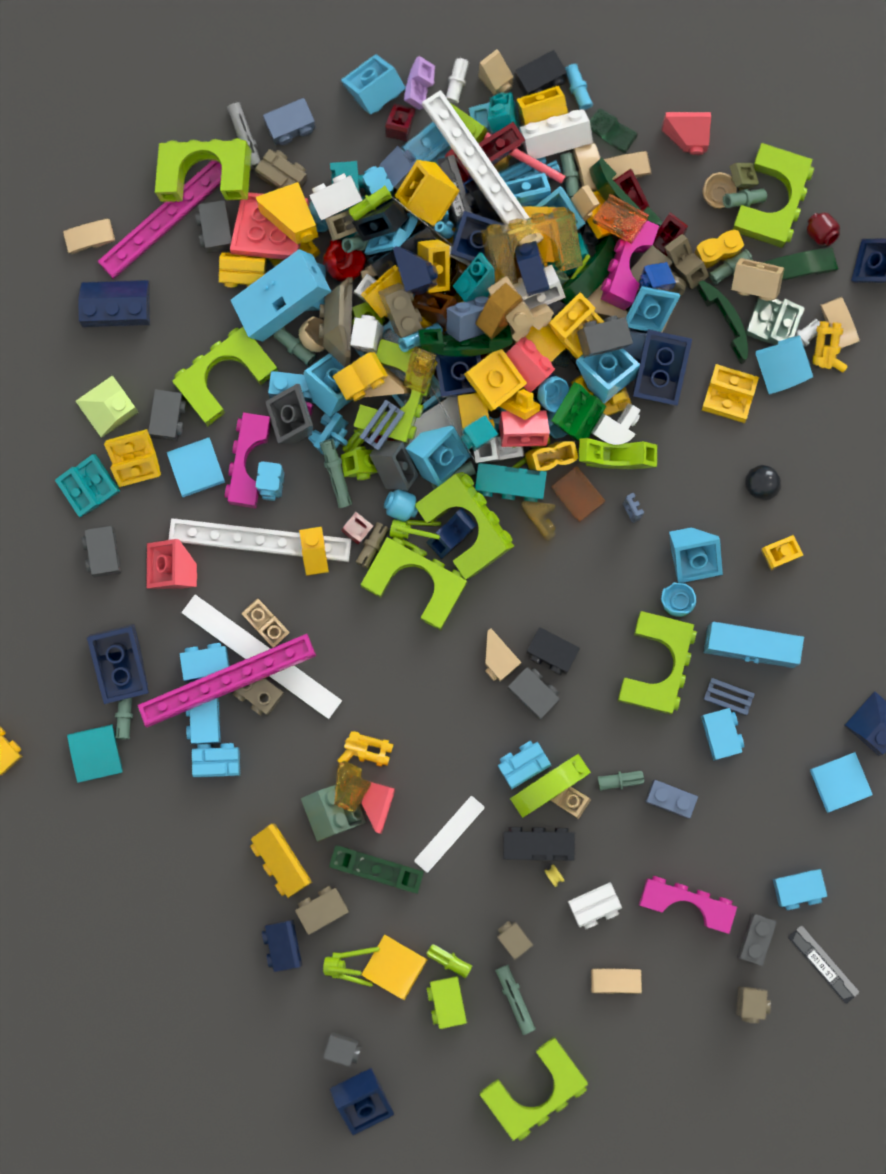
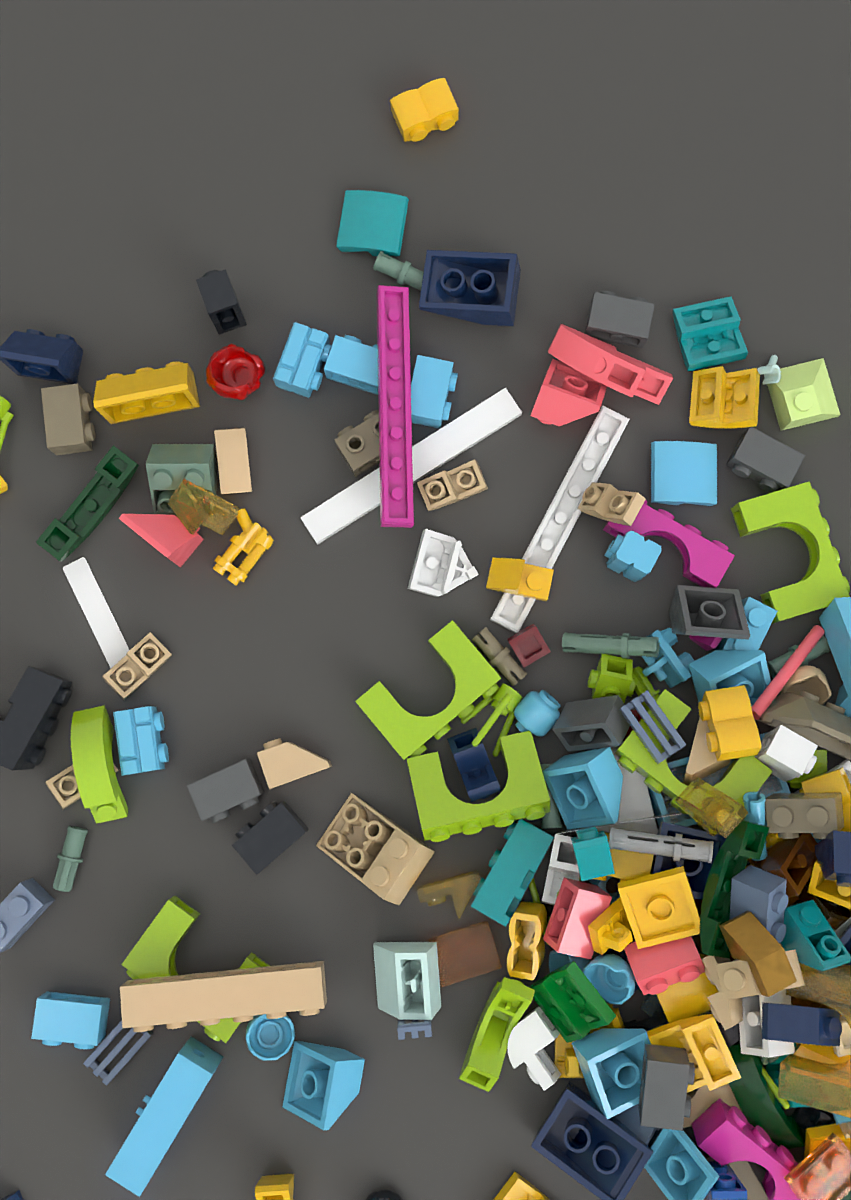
camera: 110 degrees right, 0 degrees up
none -> tan slope [102,632,172,700]
none -> tan brick [120,961,327,1032]
none -> black brick [196,269,247,335]
none -> red hair [206,344,265,400]
none -> tan slope [214,427,252,494]
none -> tan slope [316,793,435,905]
none -> light aqua slope [373,942,441,1020]
none -> white slope [407,529,479,597]
none -> coral slope [548,324,673,405]
none -> tan slope [577,482,646,526]
none -> light grey pin [609,827,714,864]
none -> coral bar [751,625,825,720]
none -> light aqua hand [758,355,781,385]

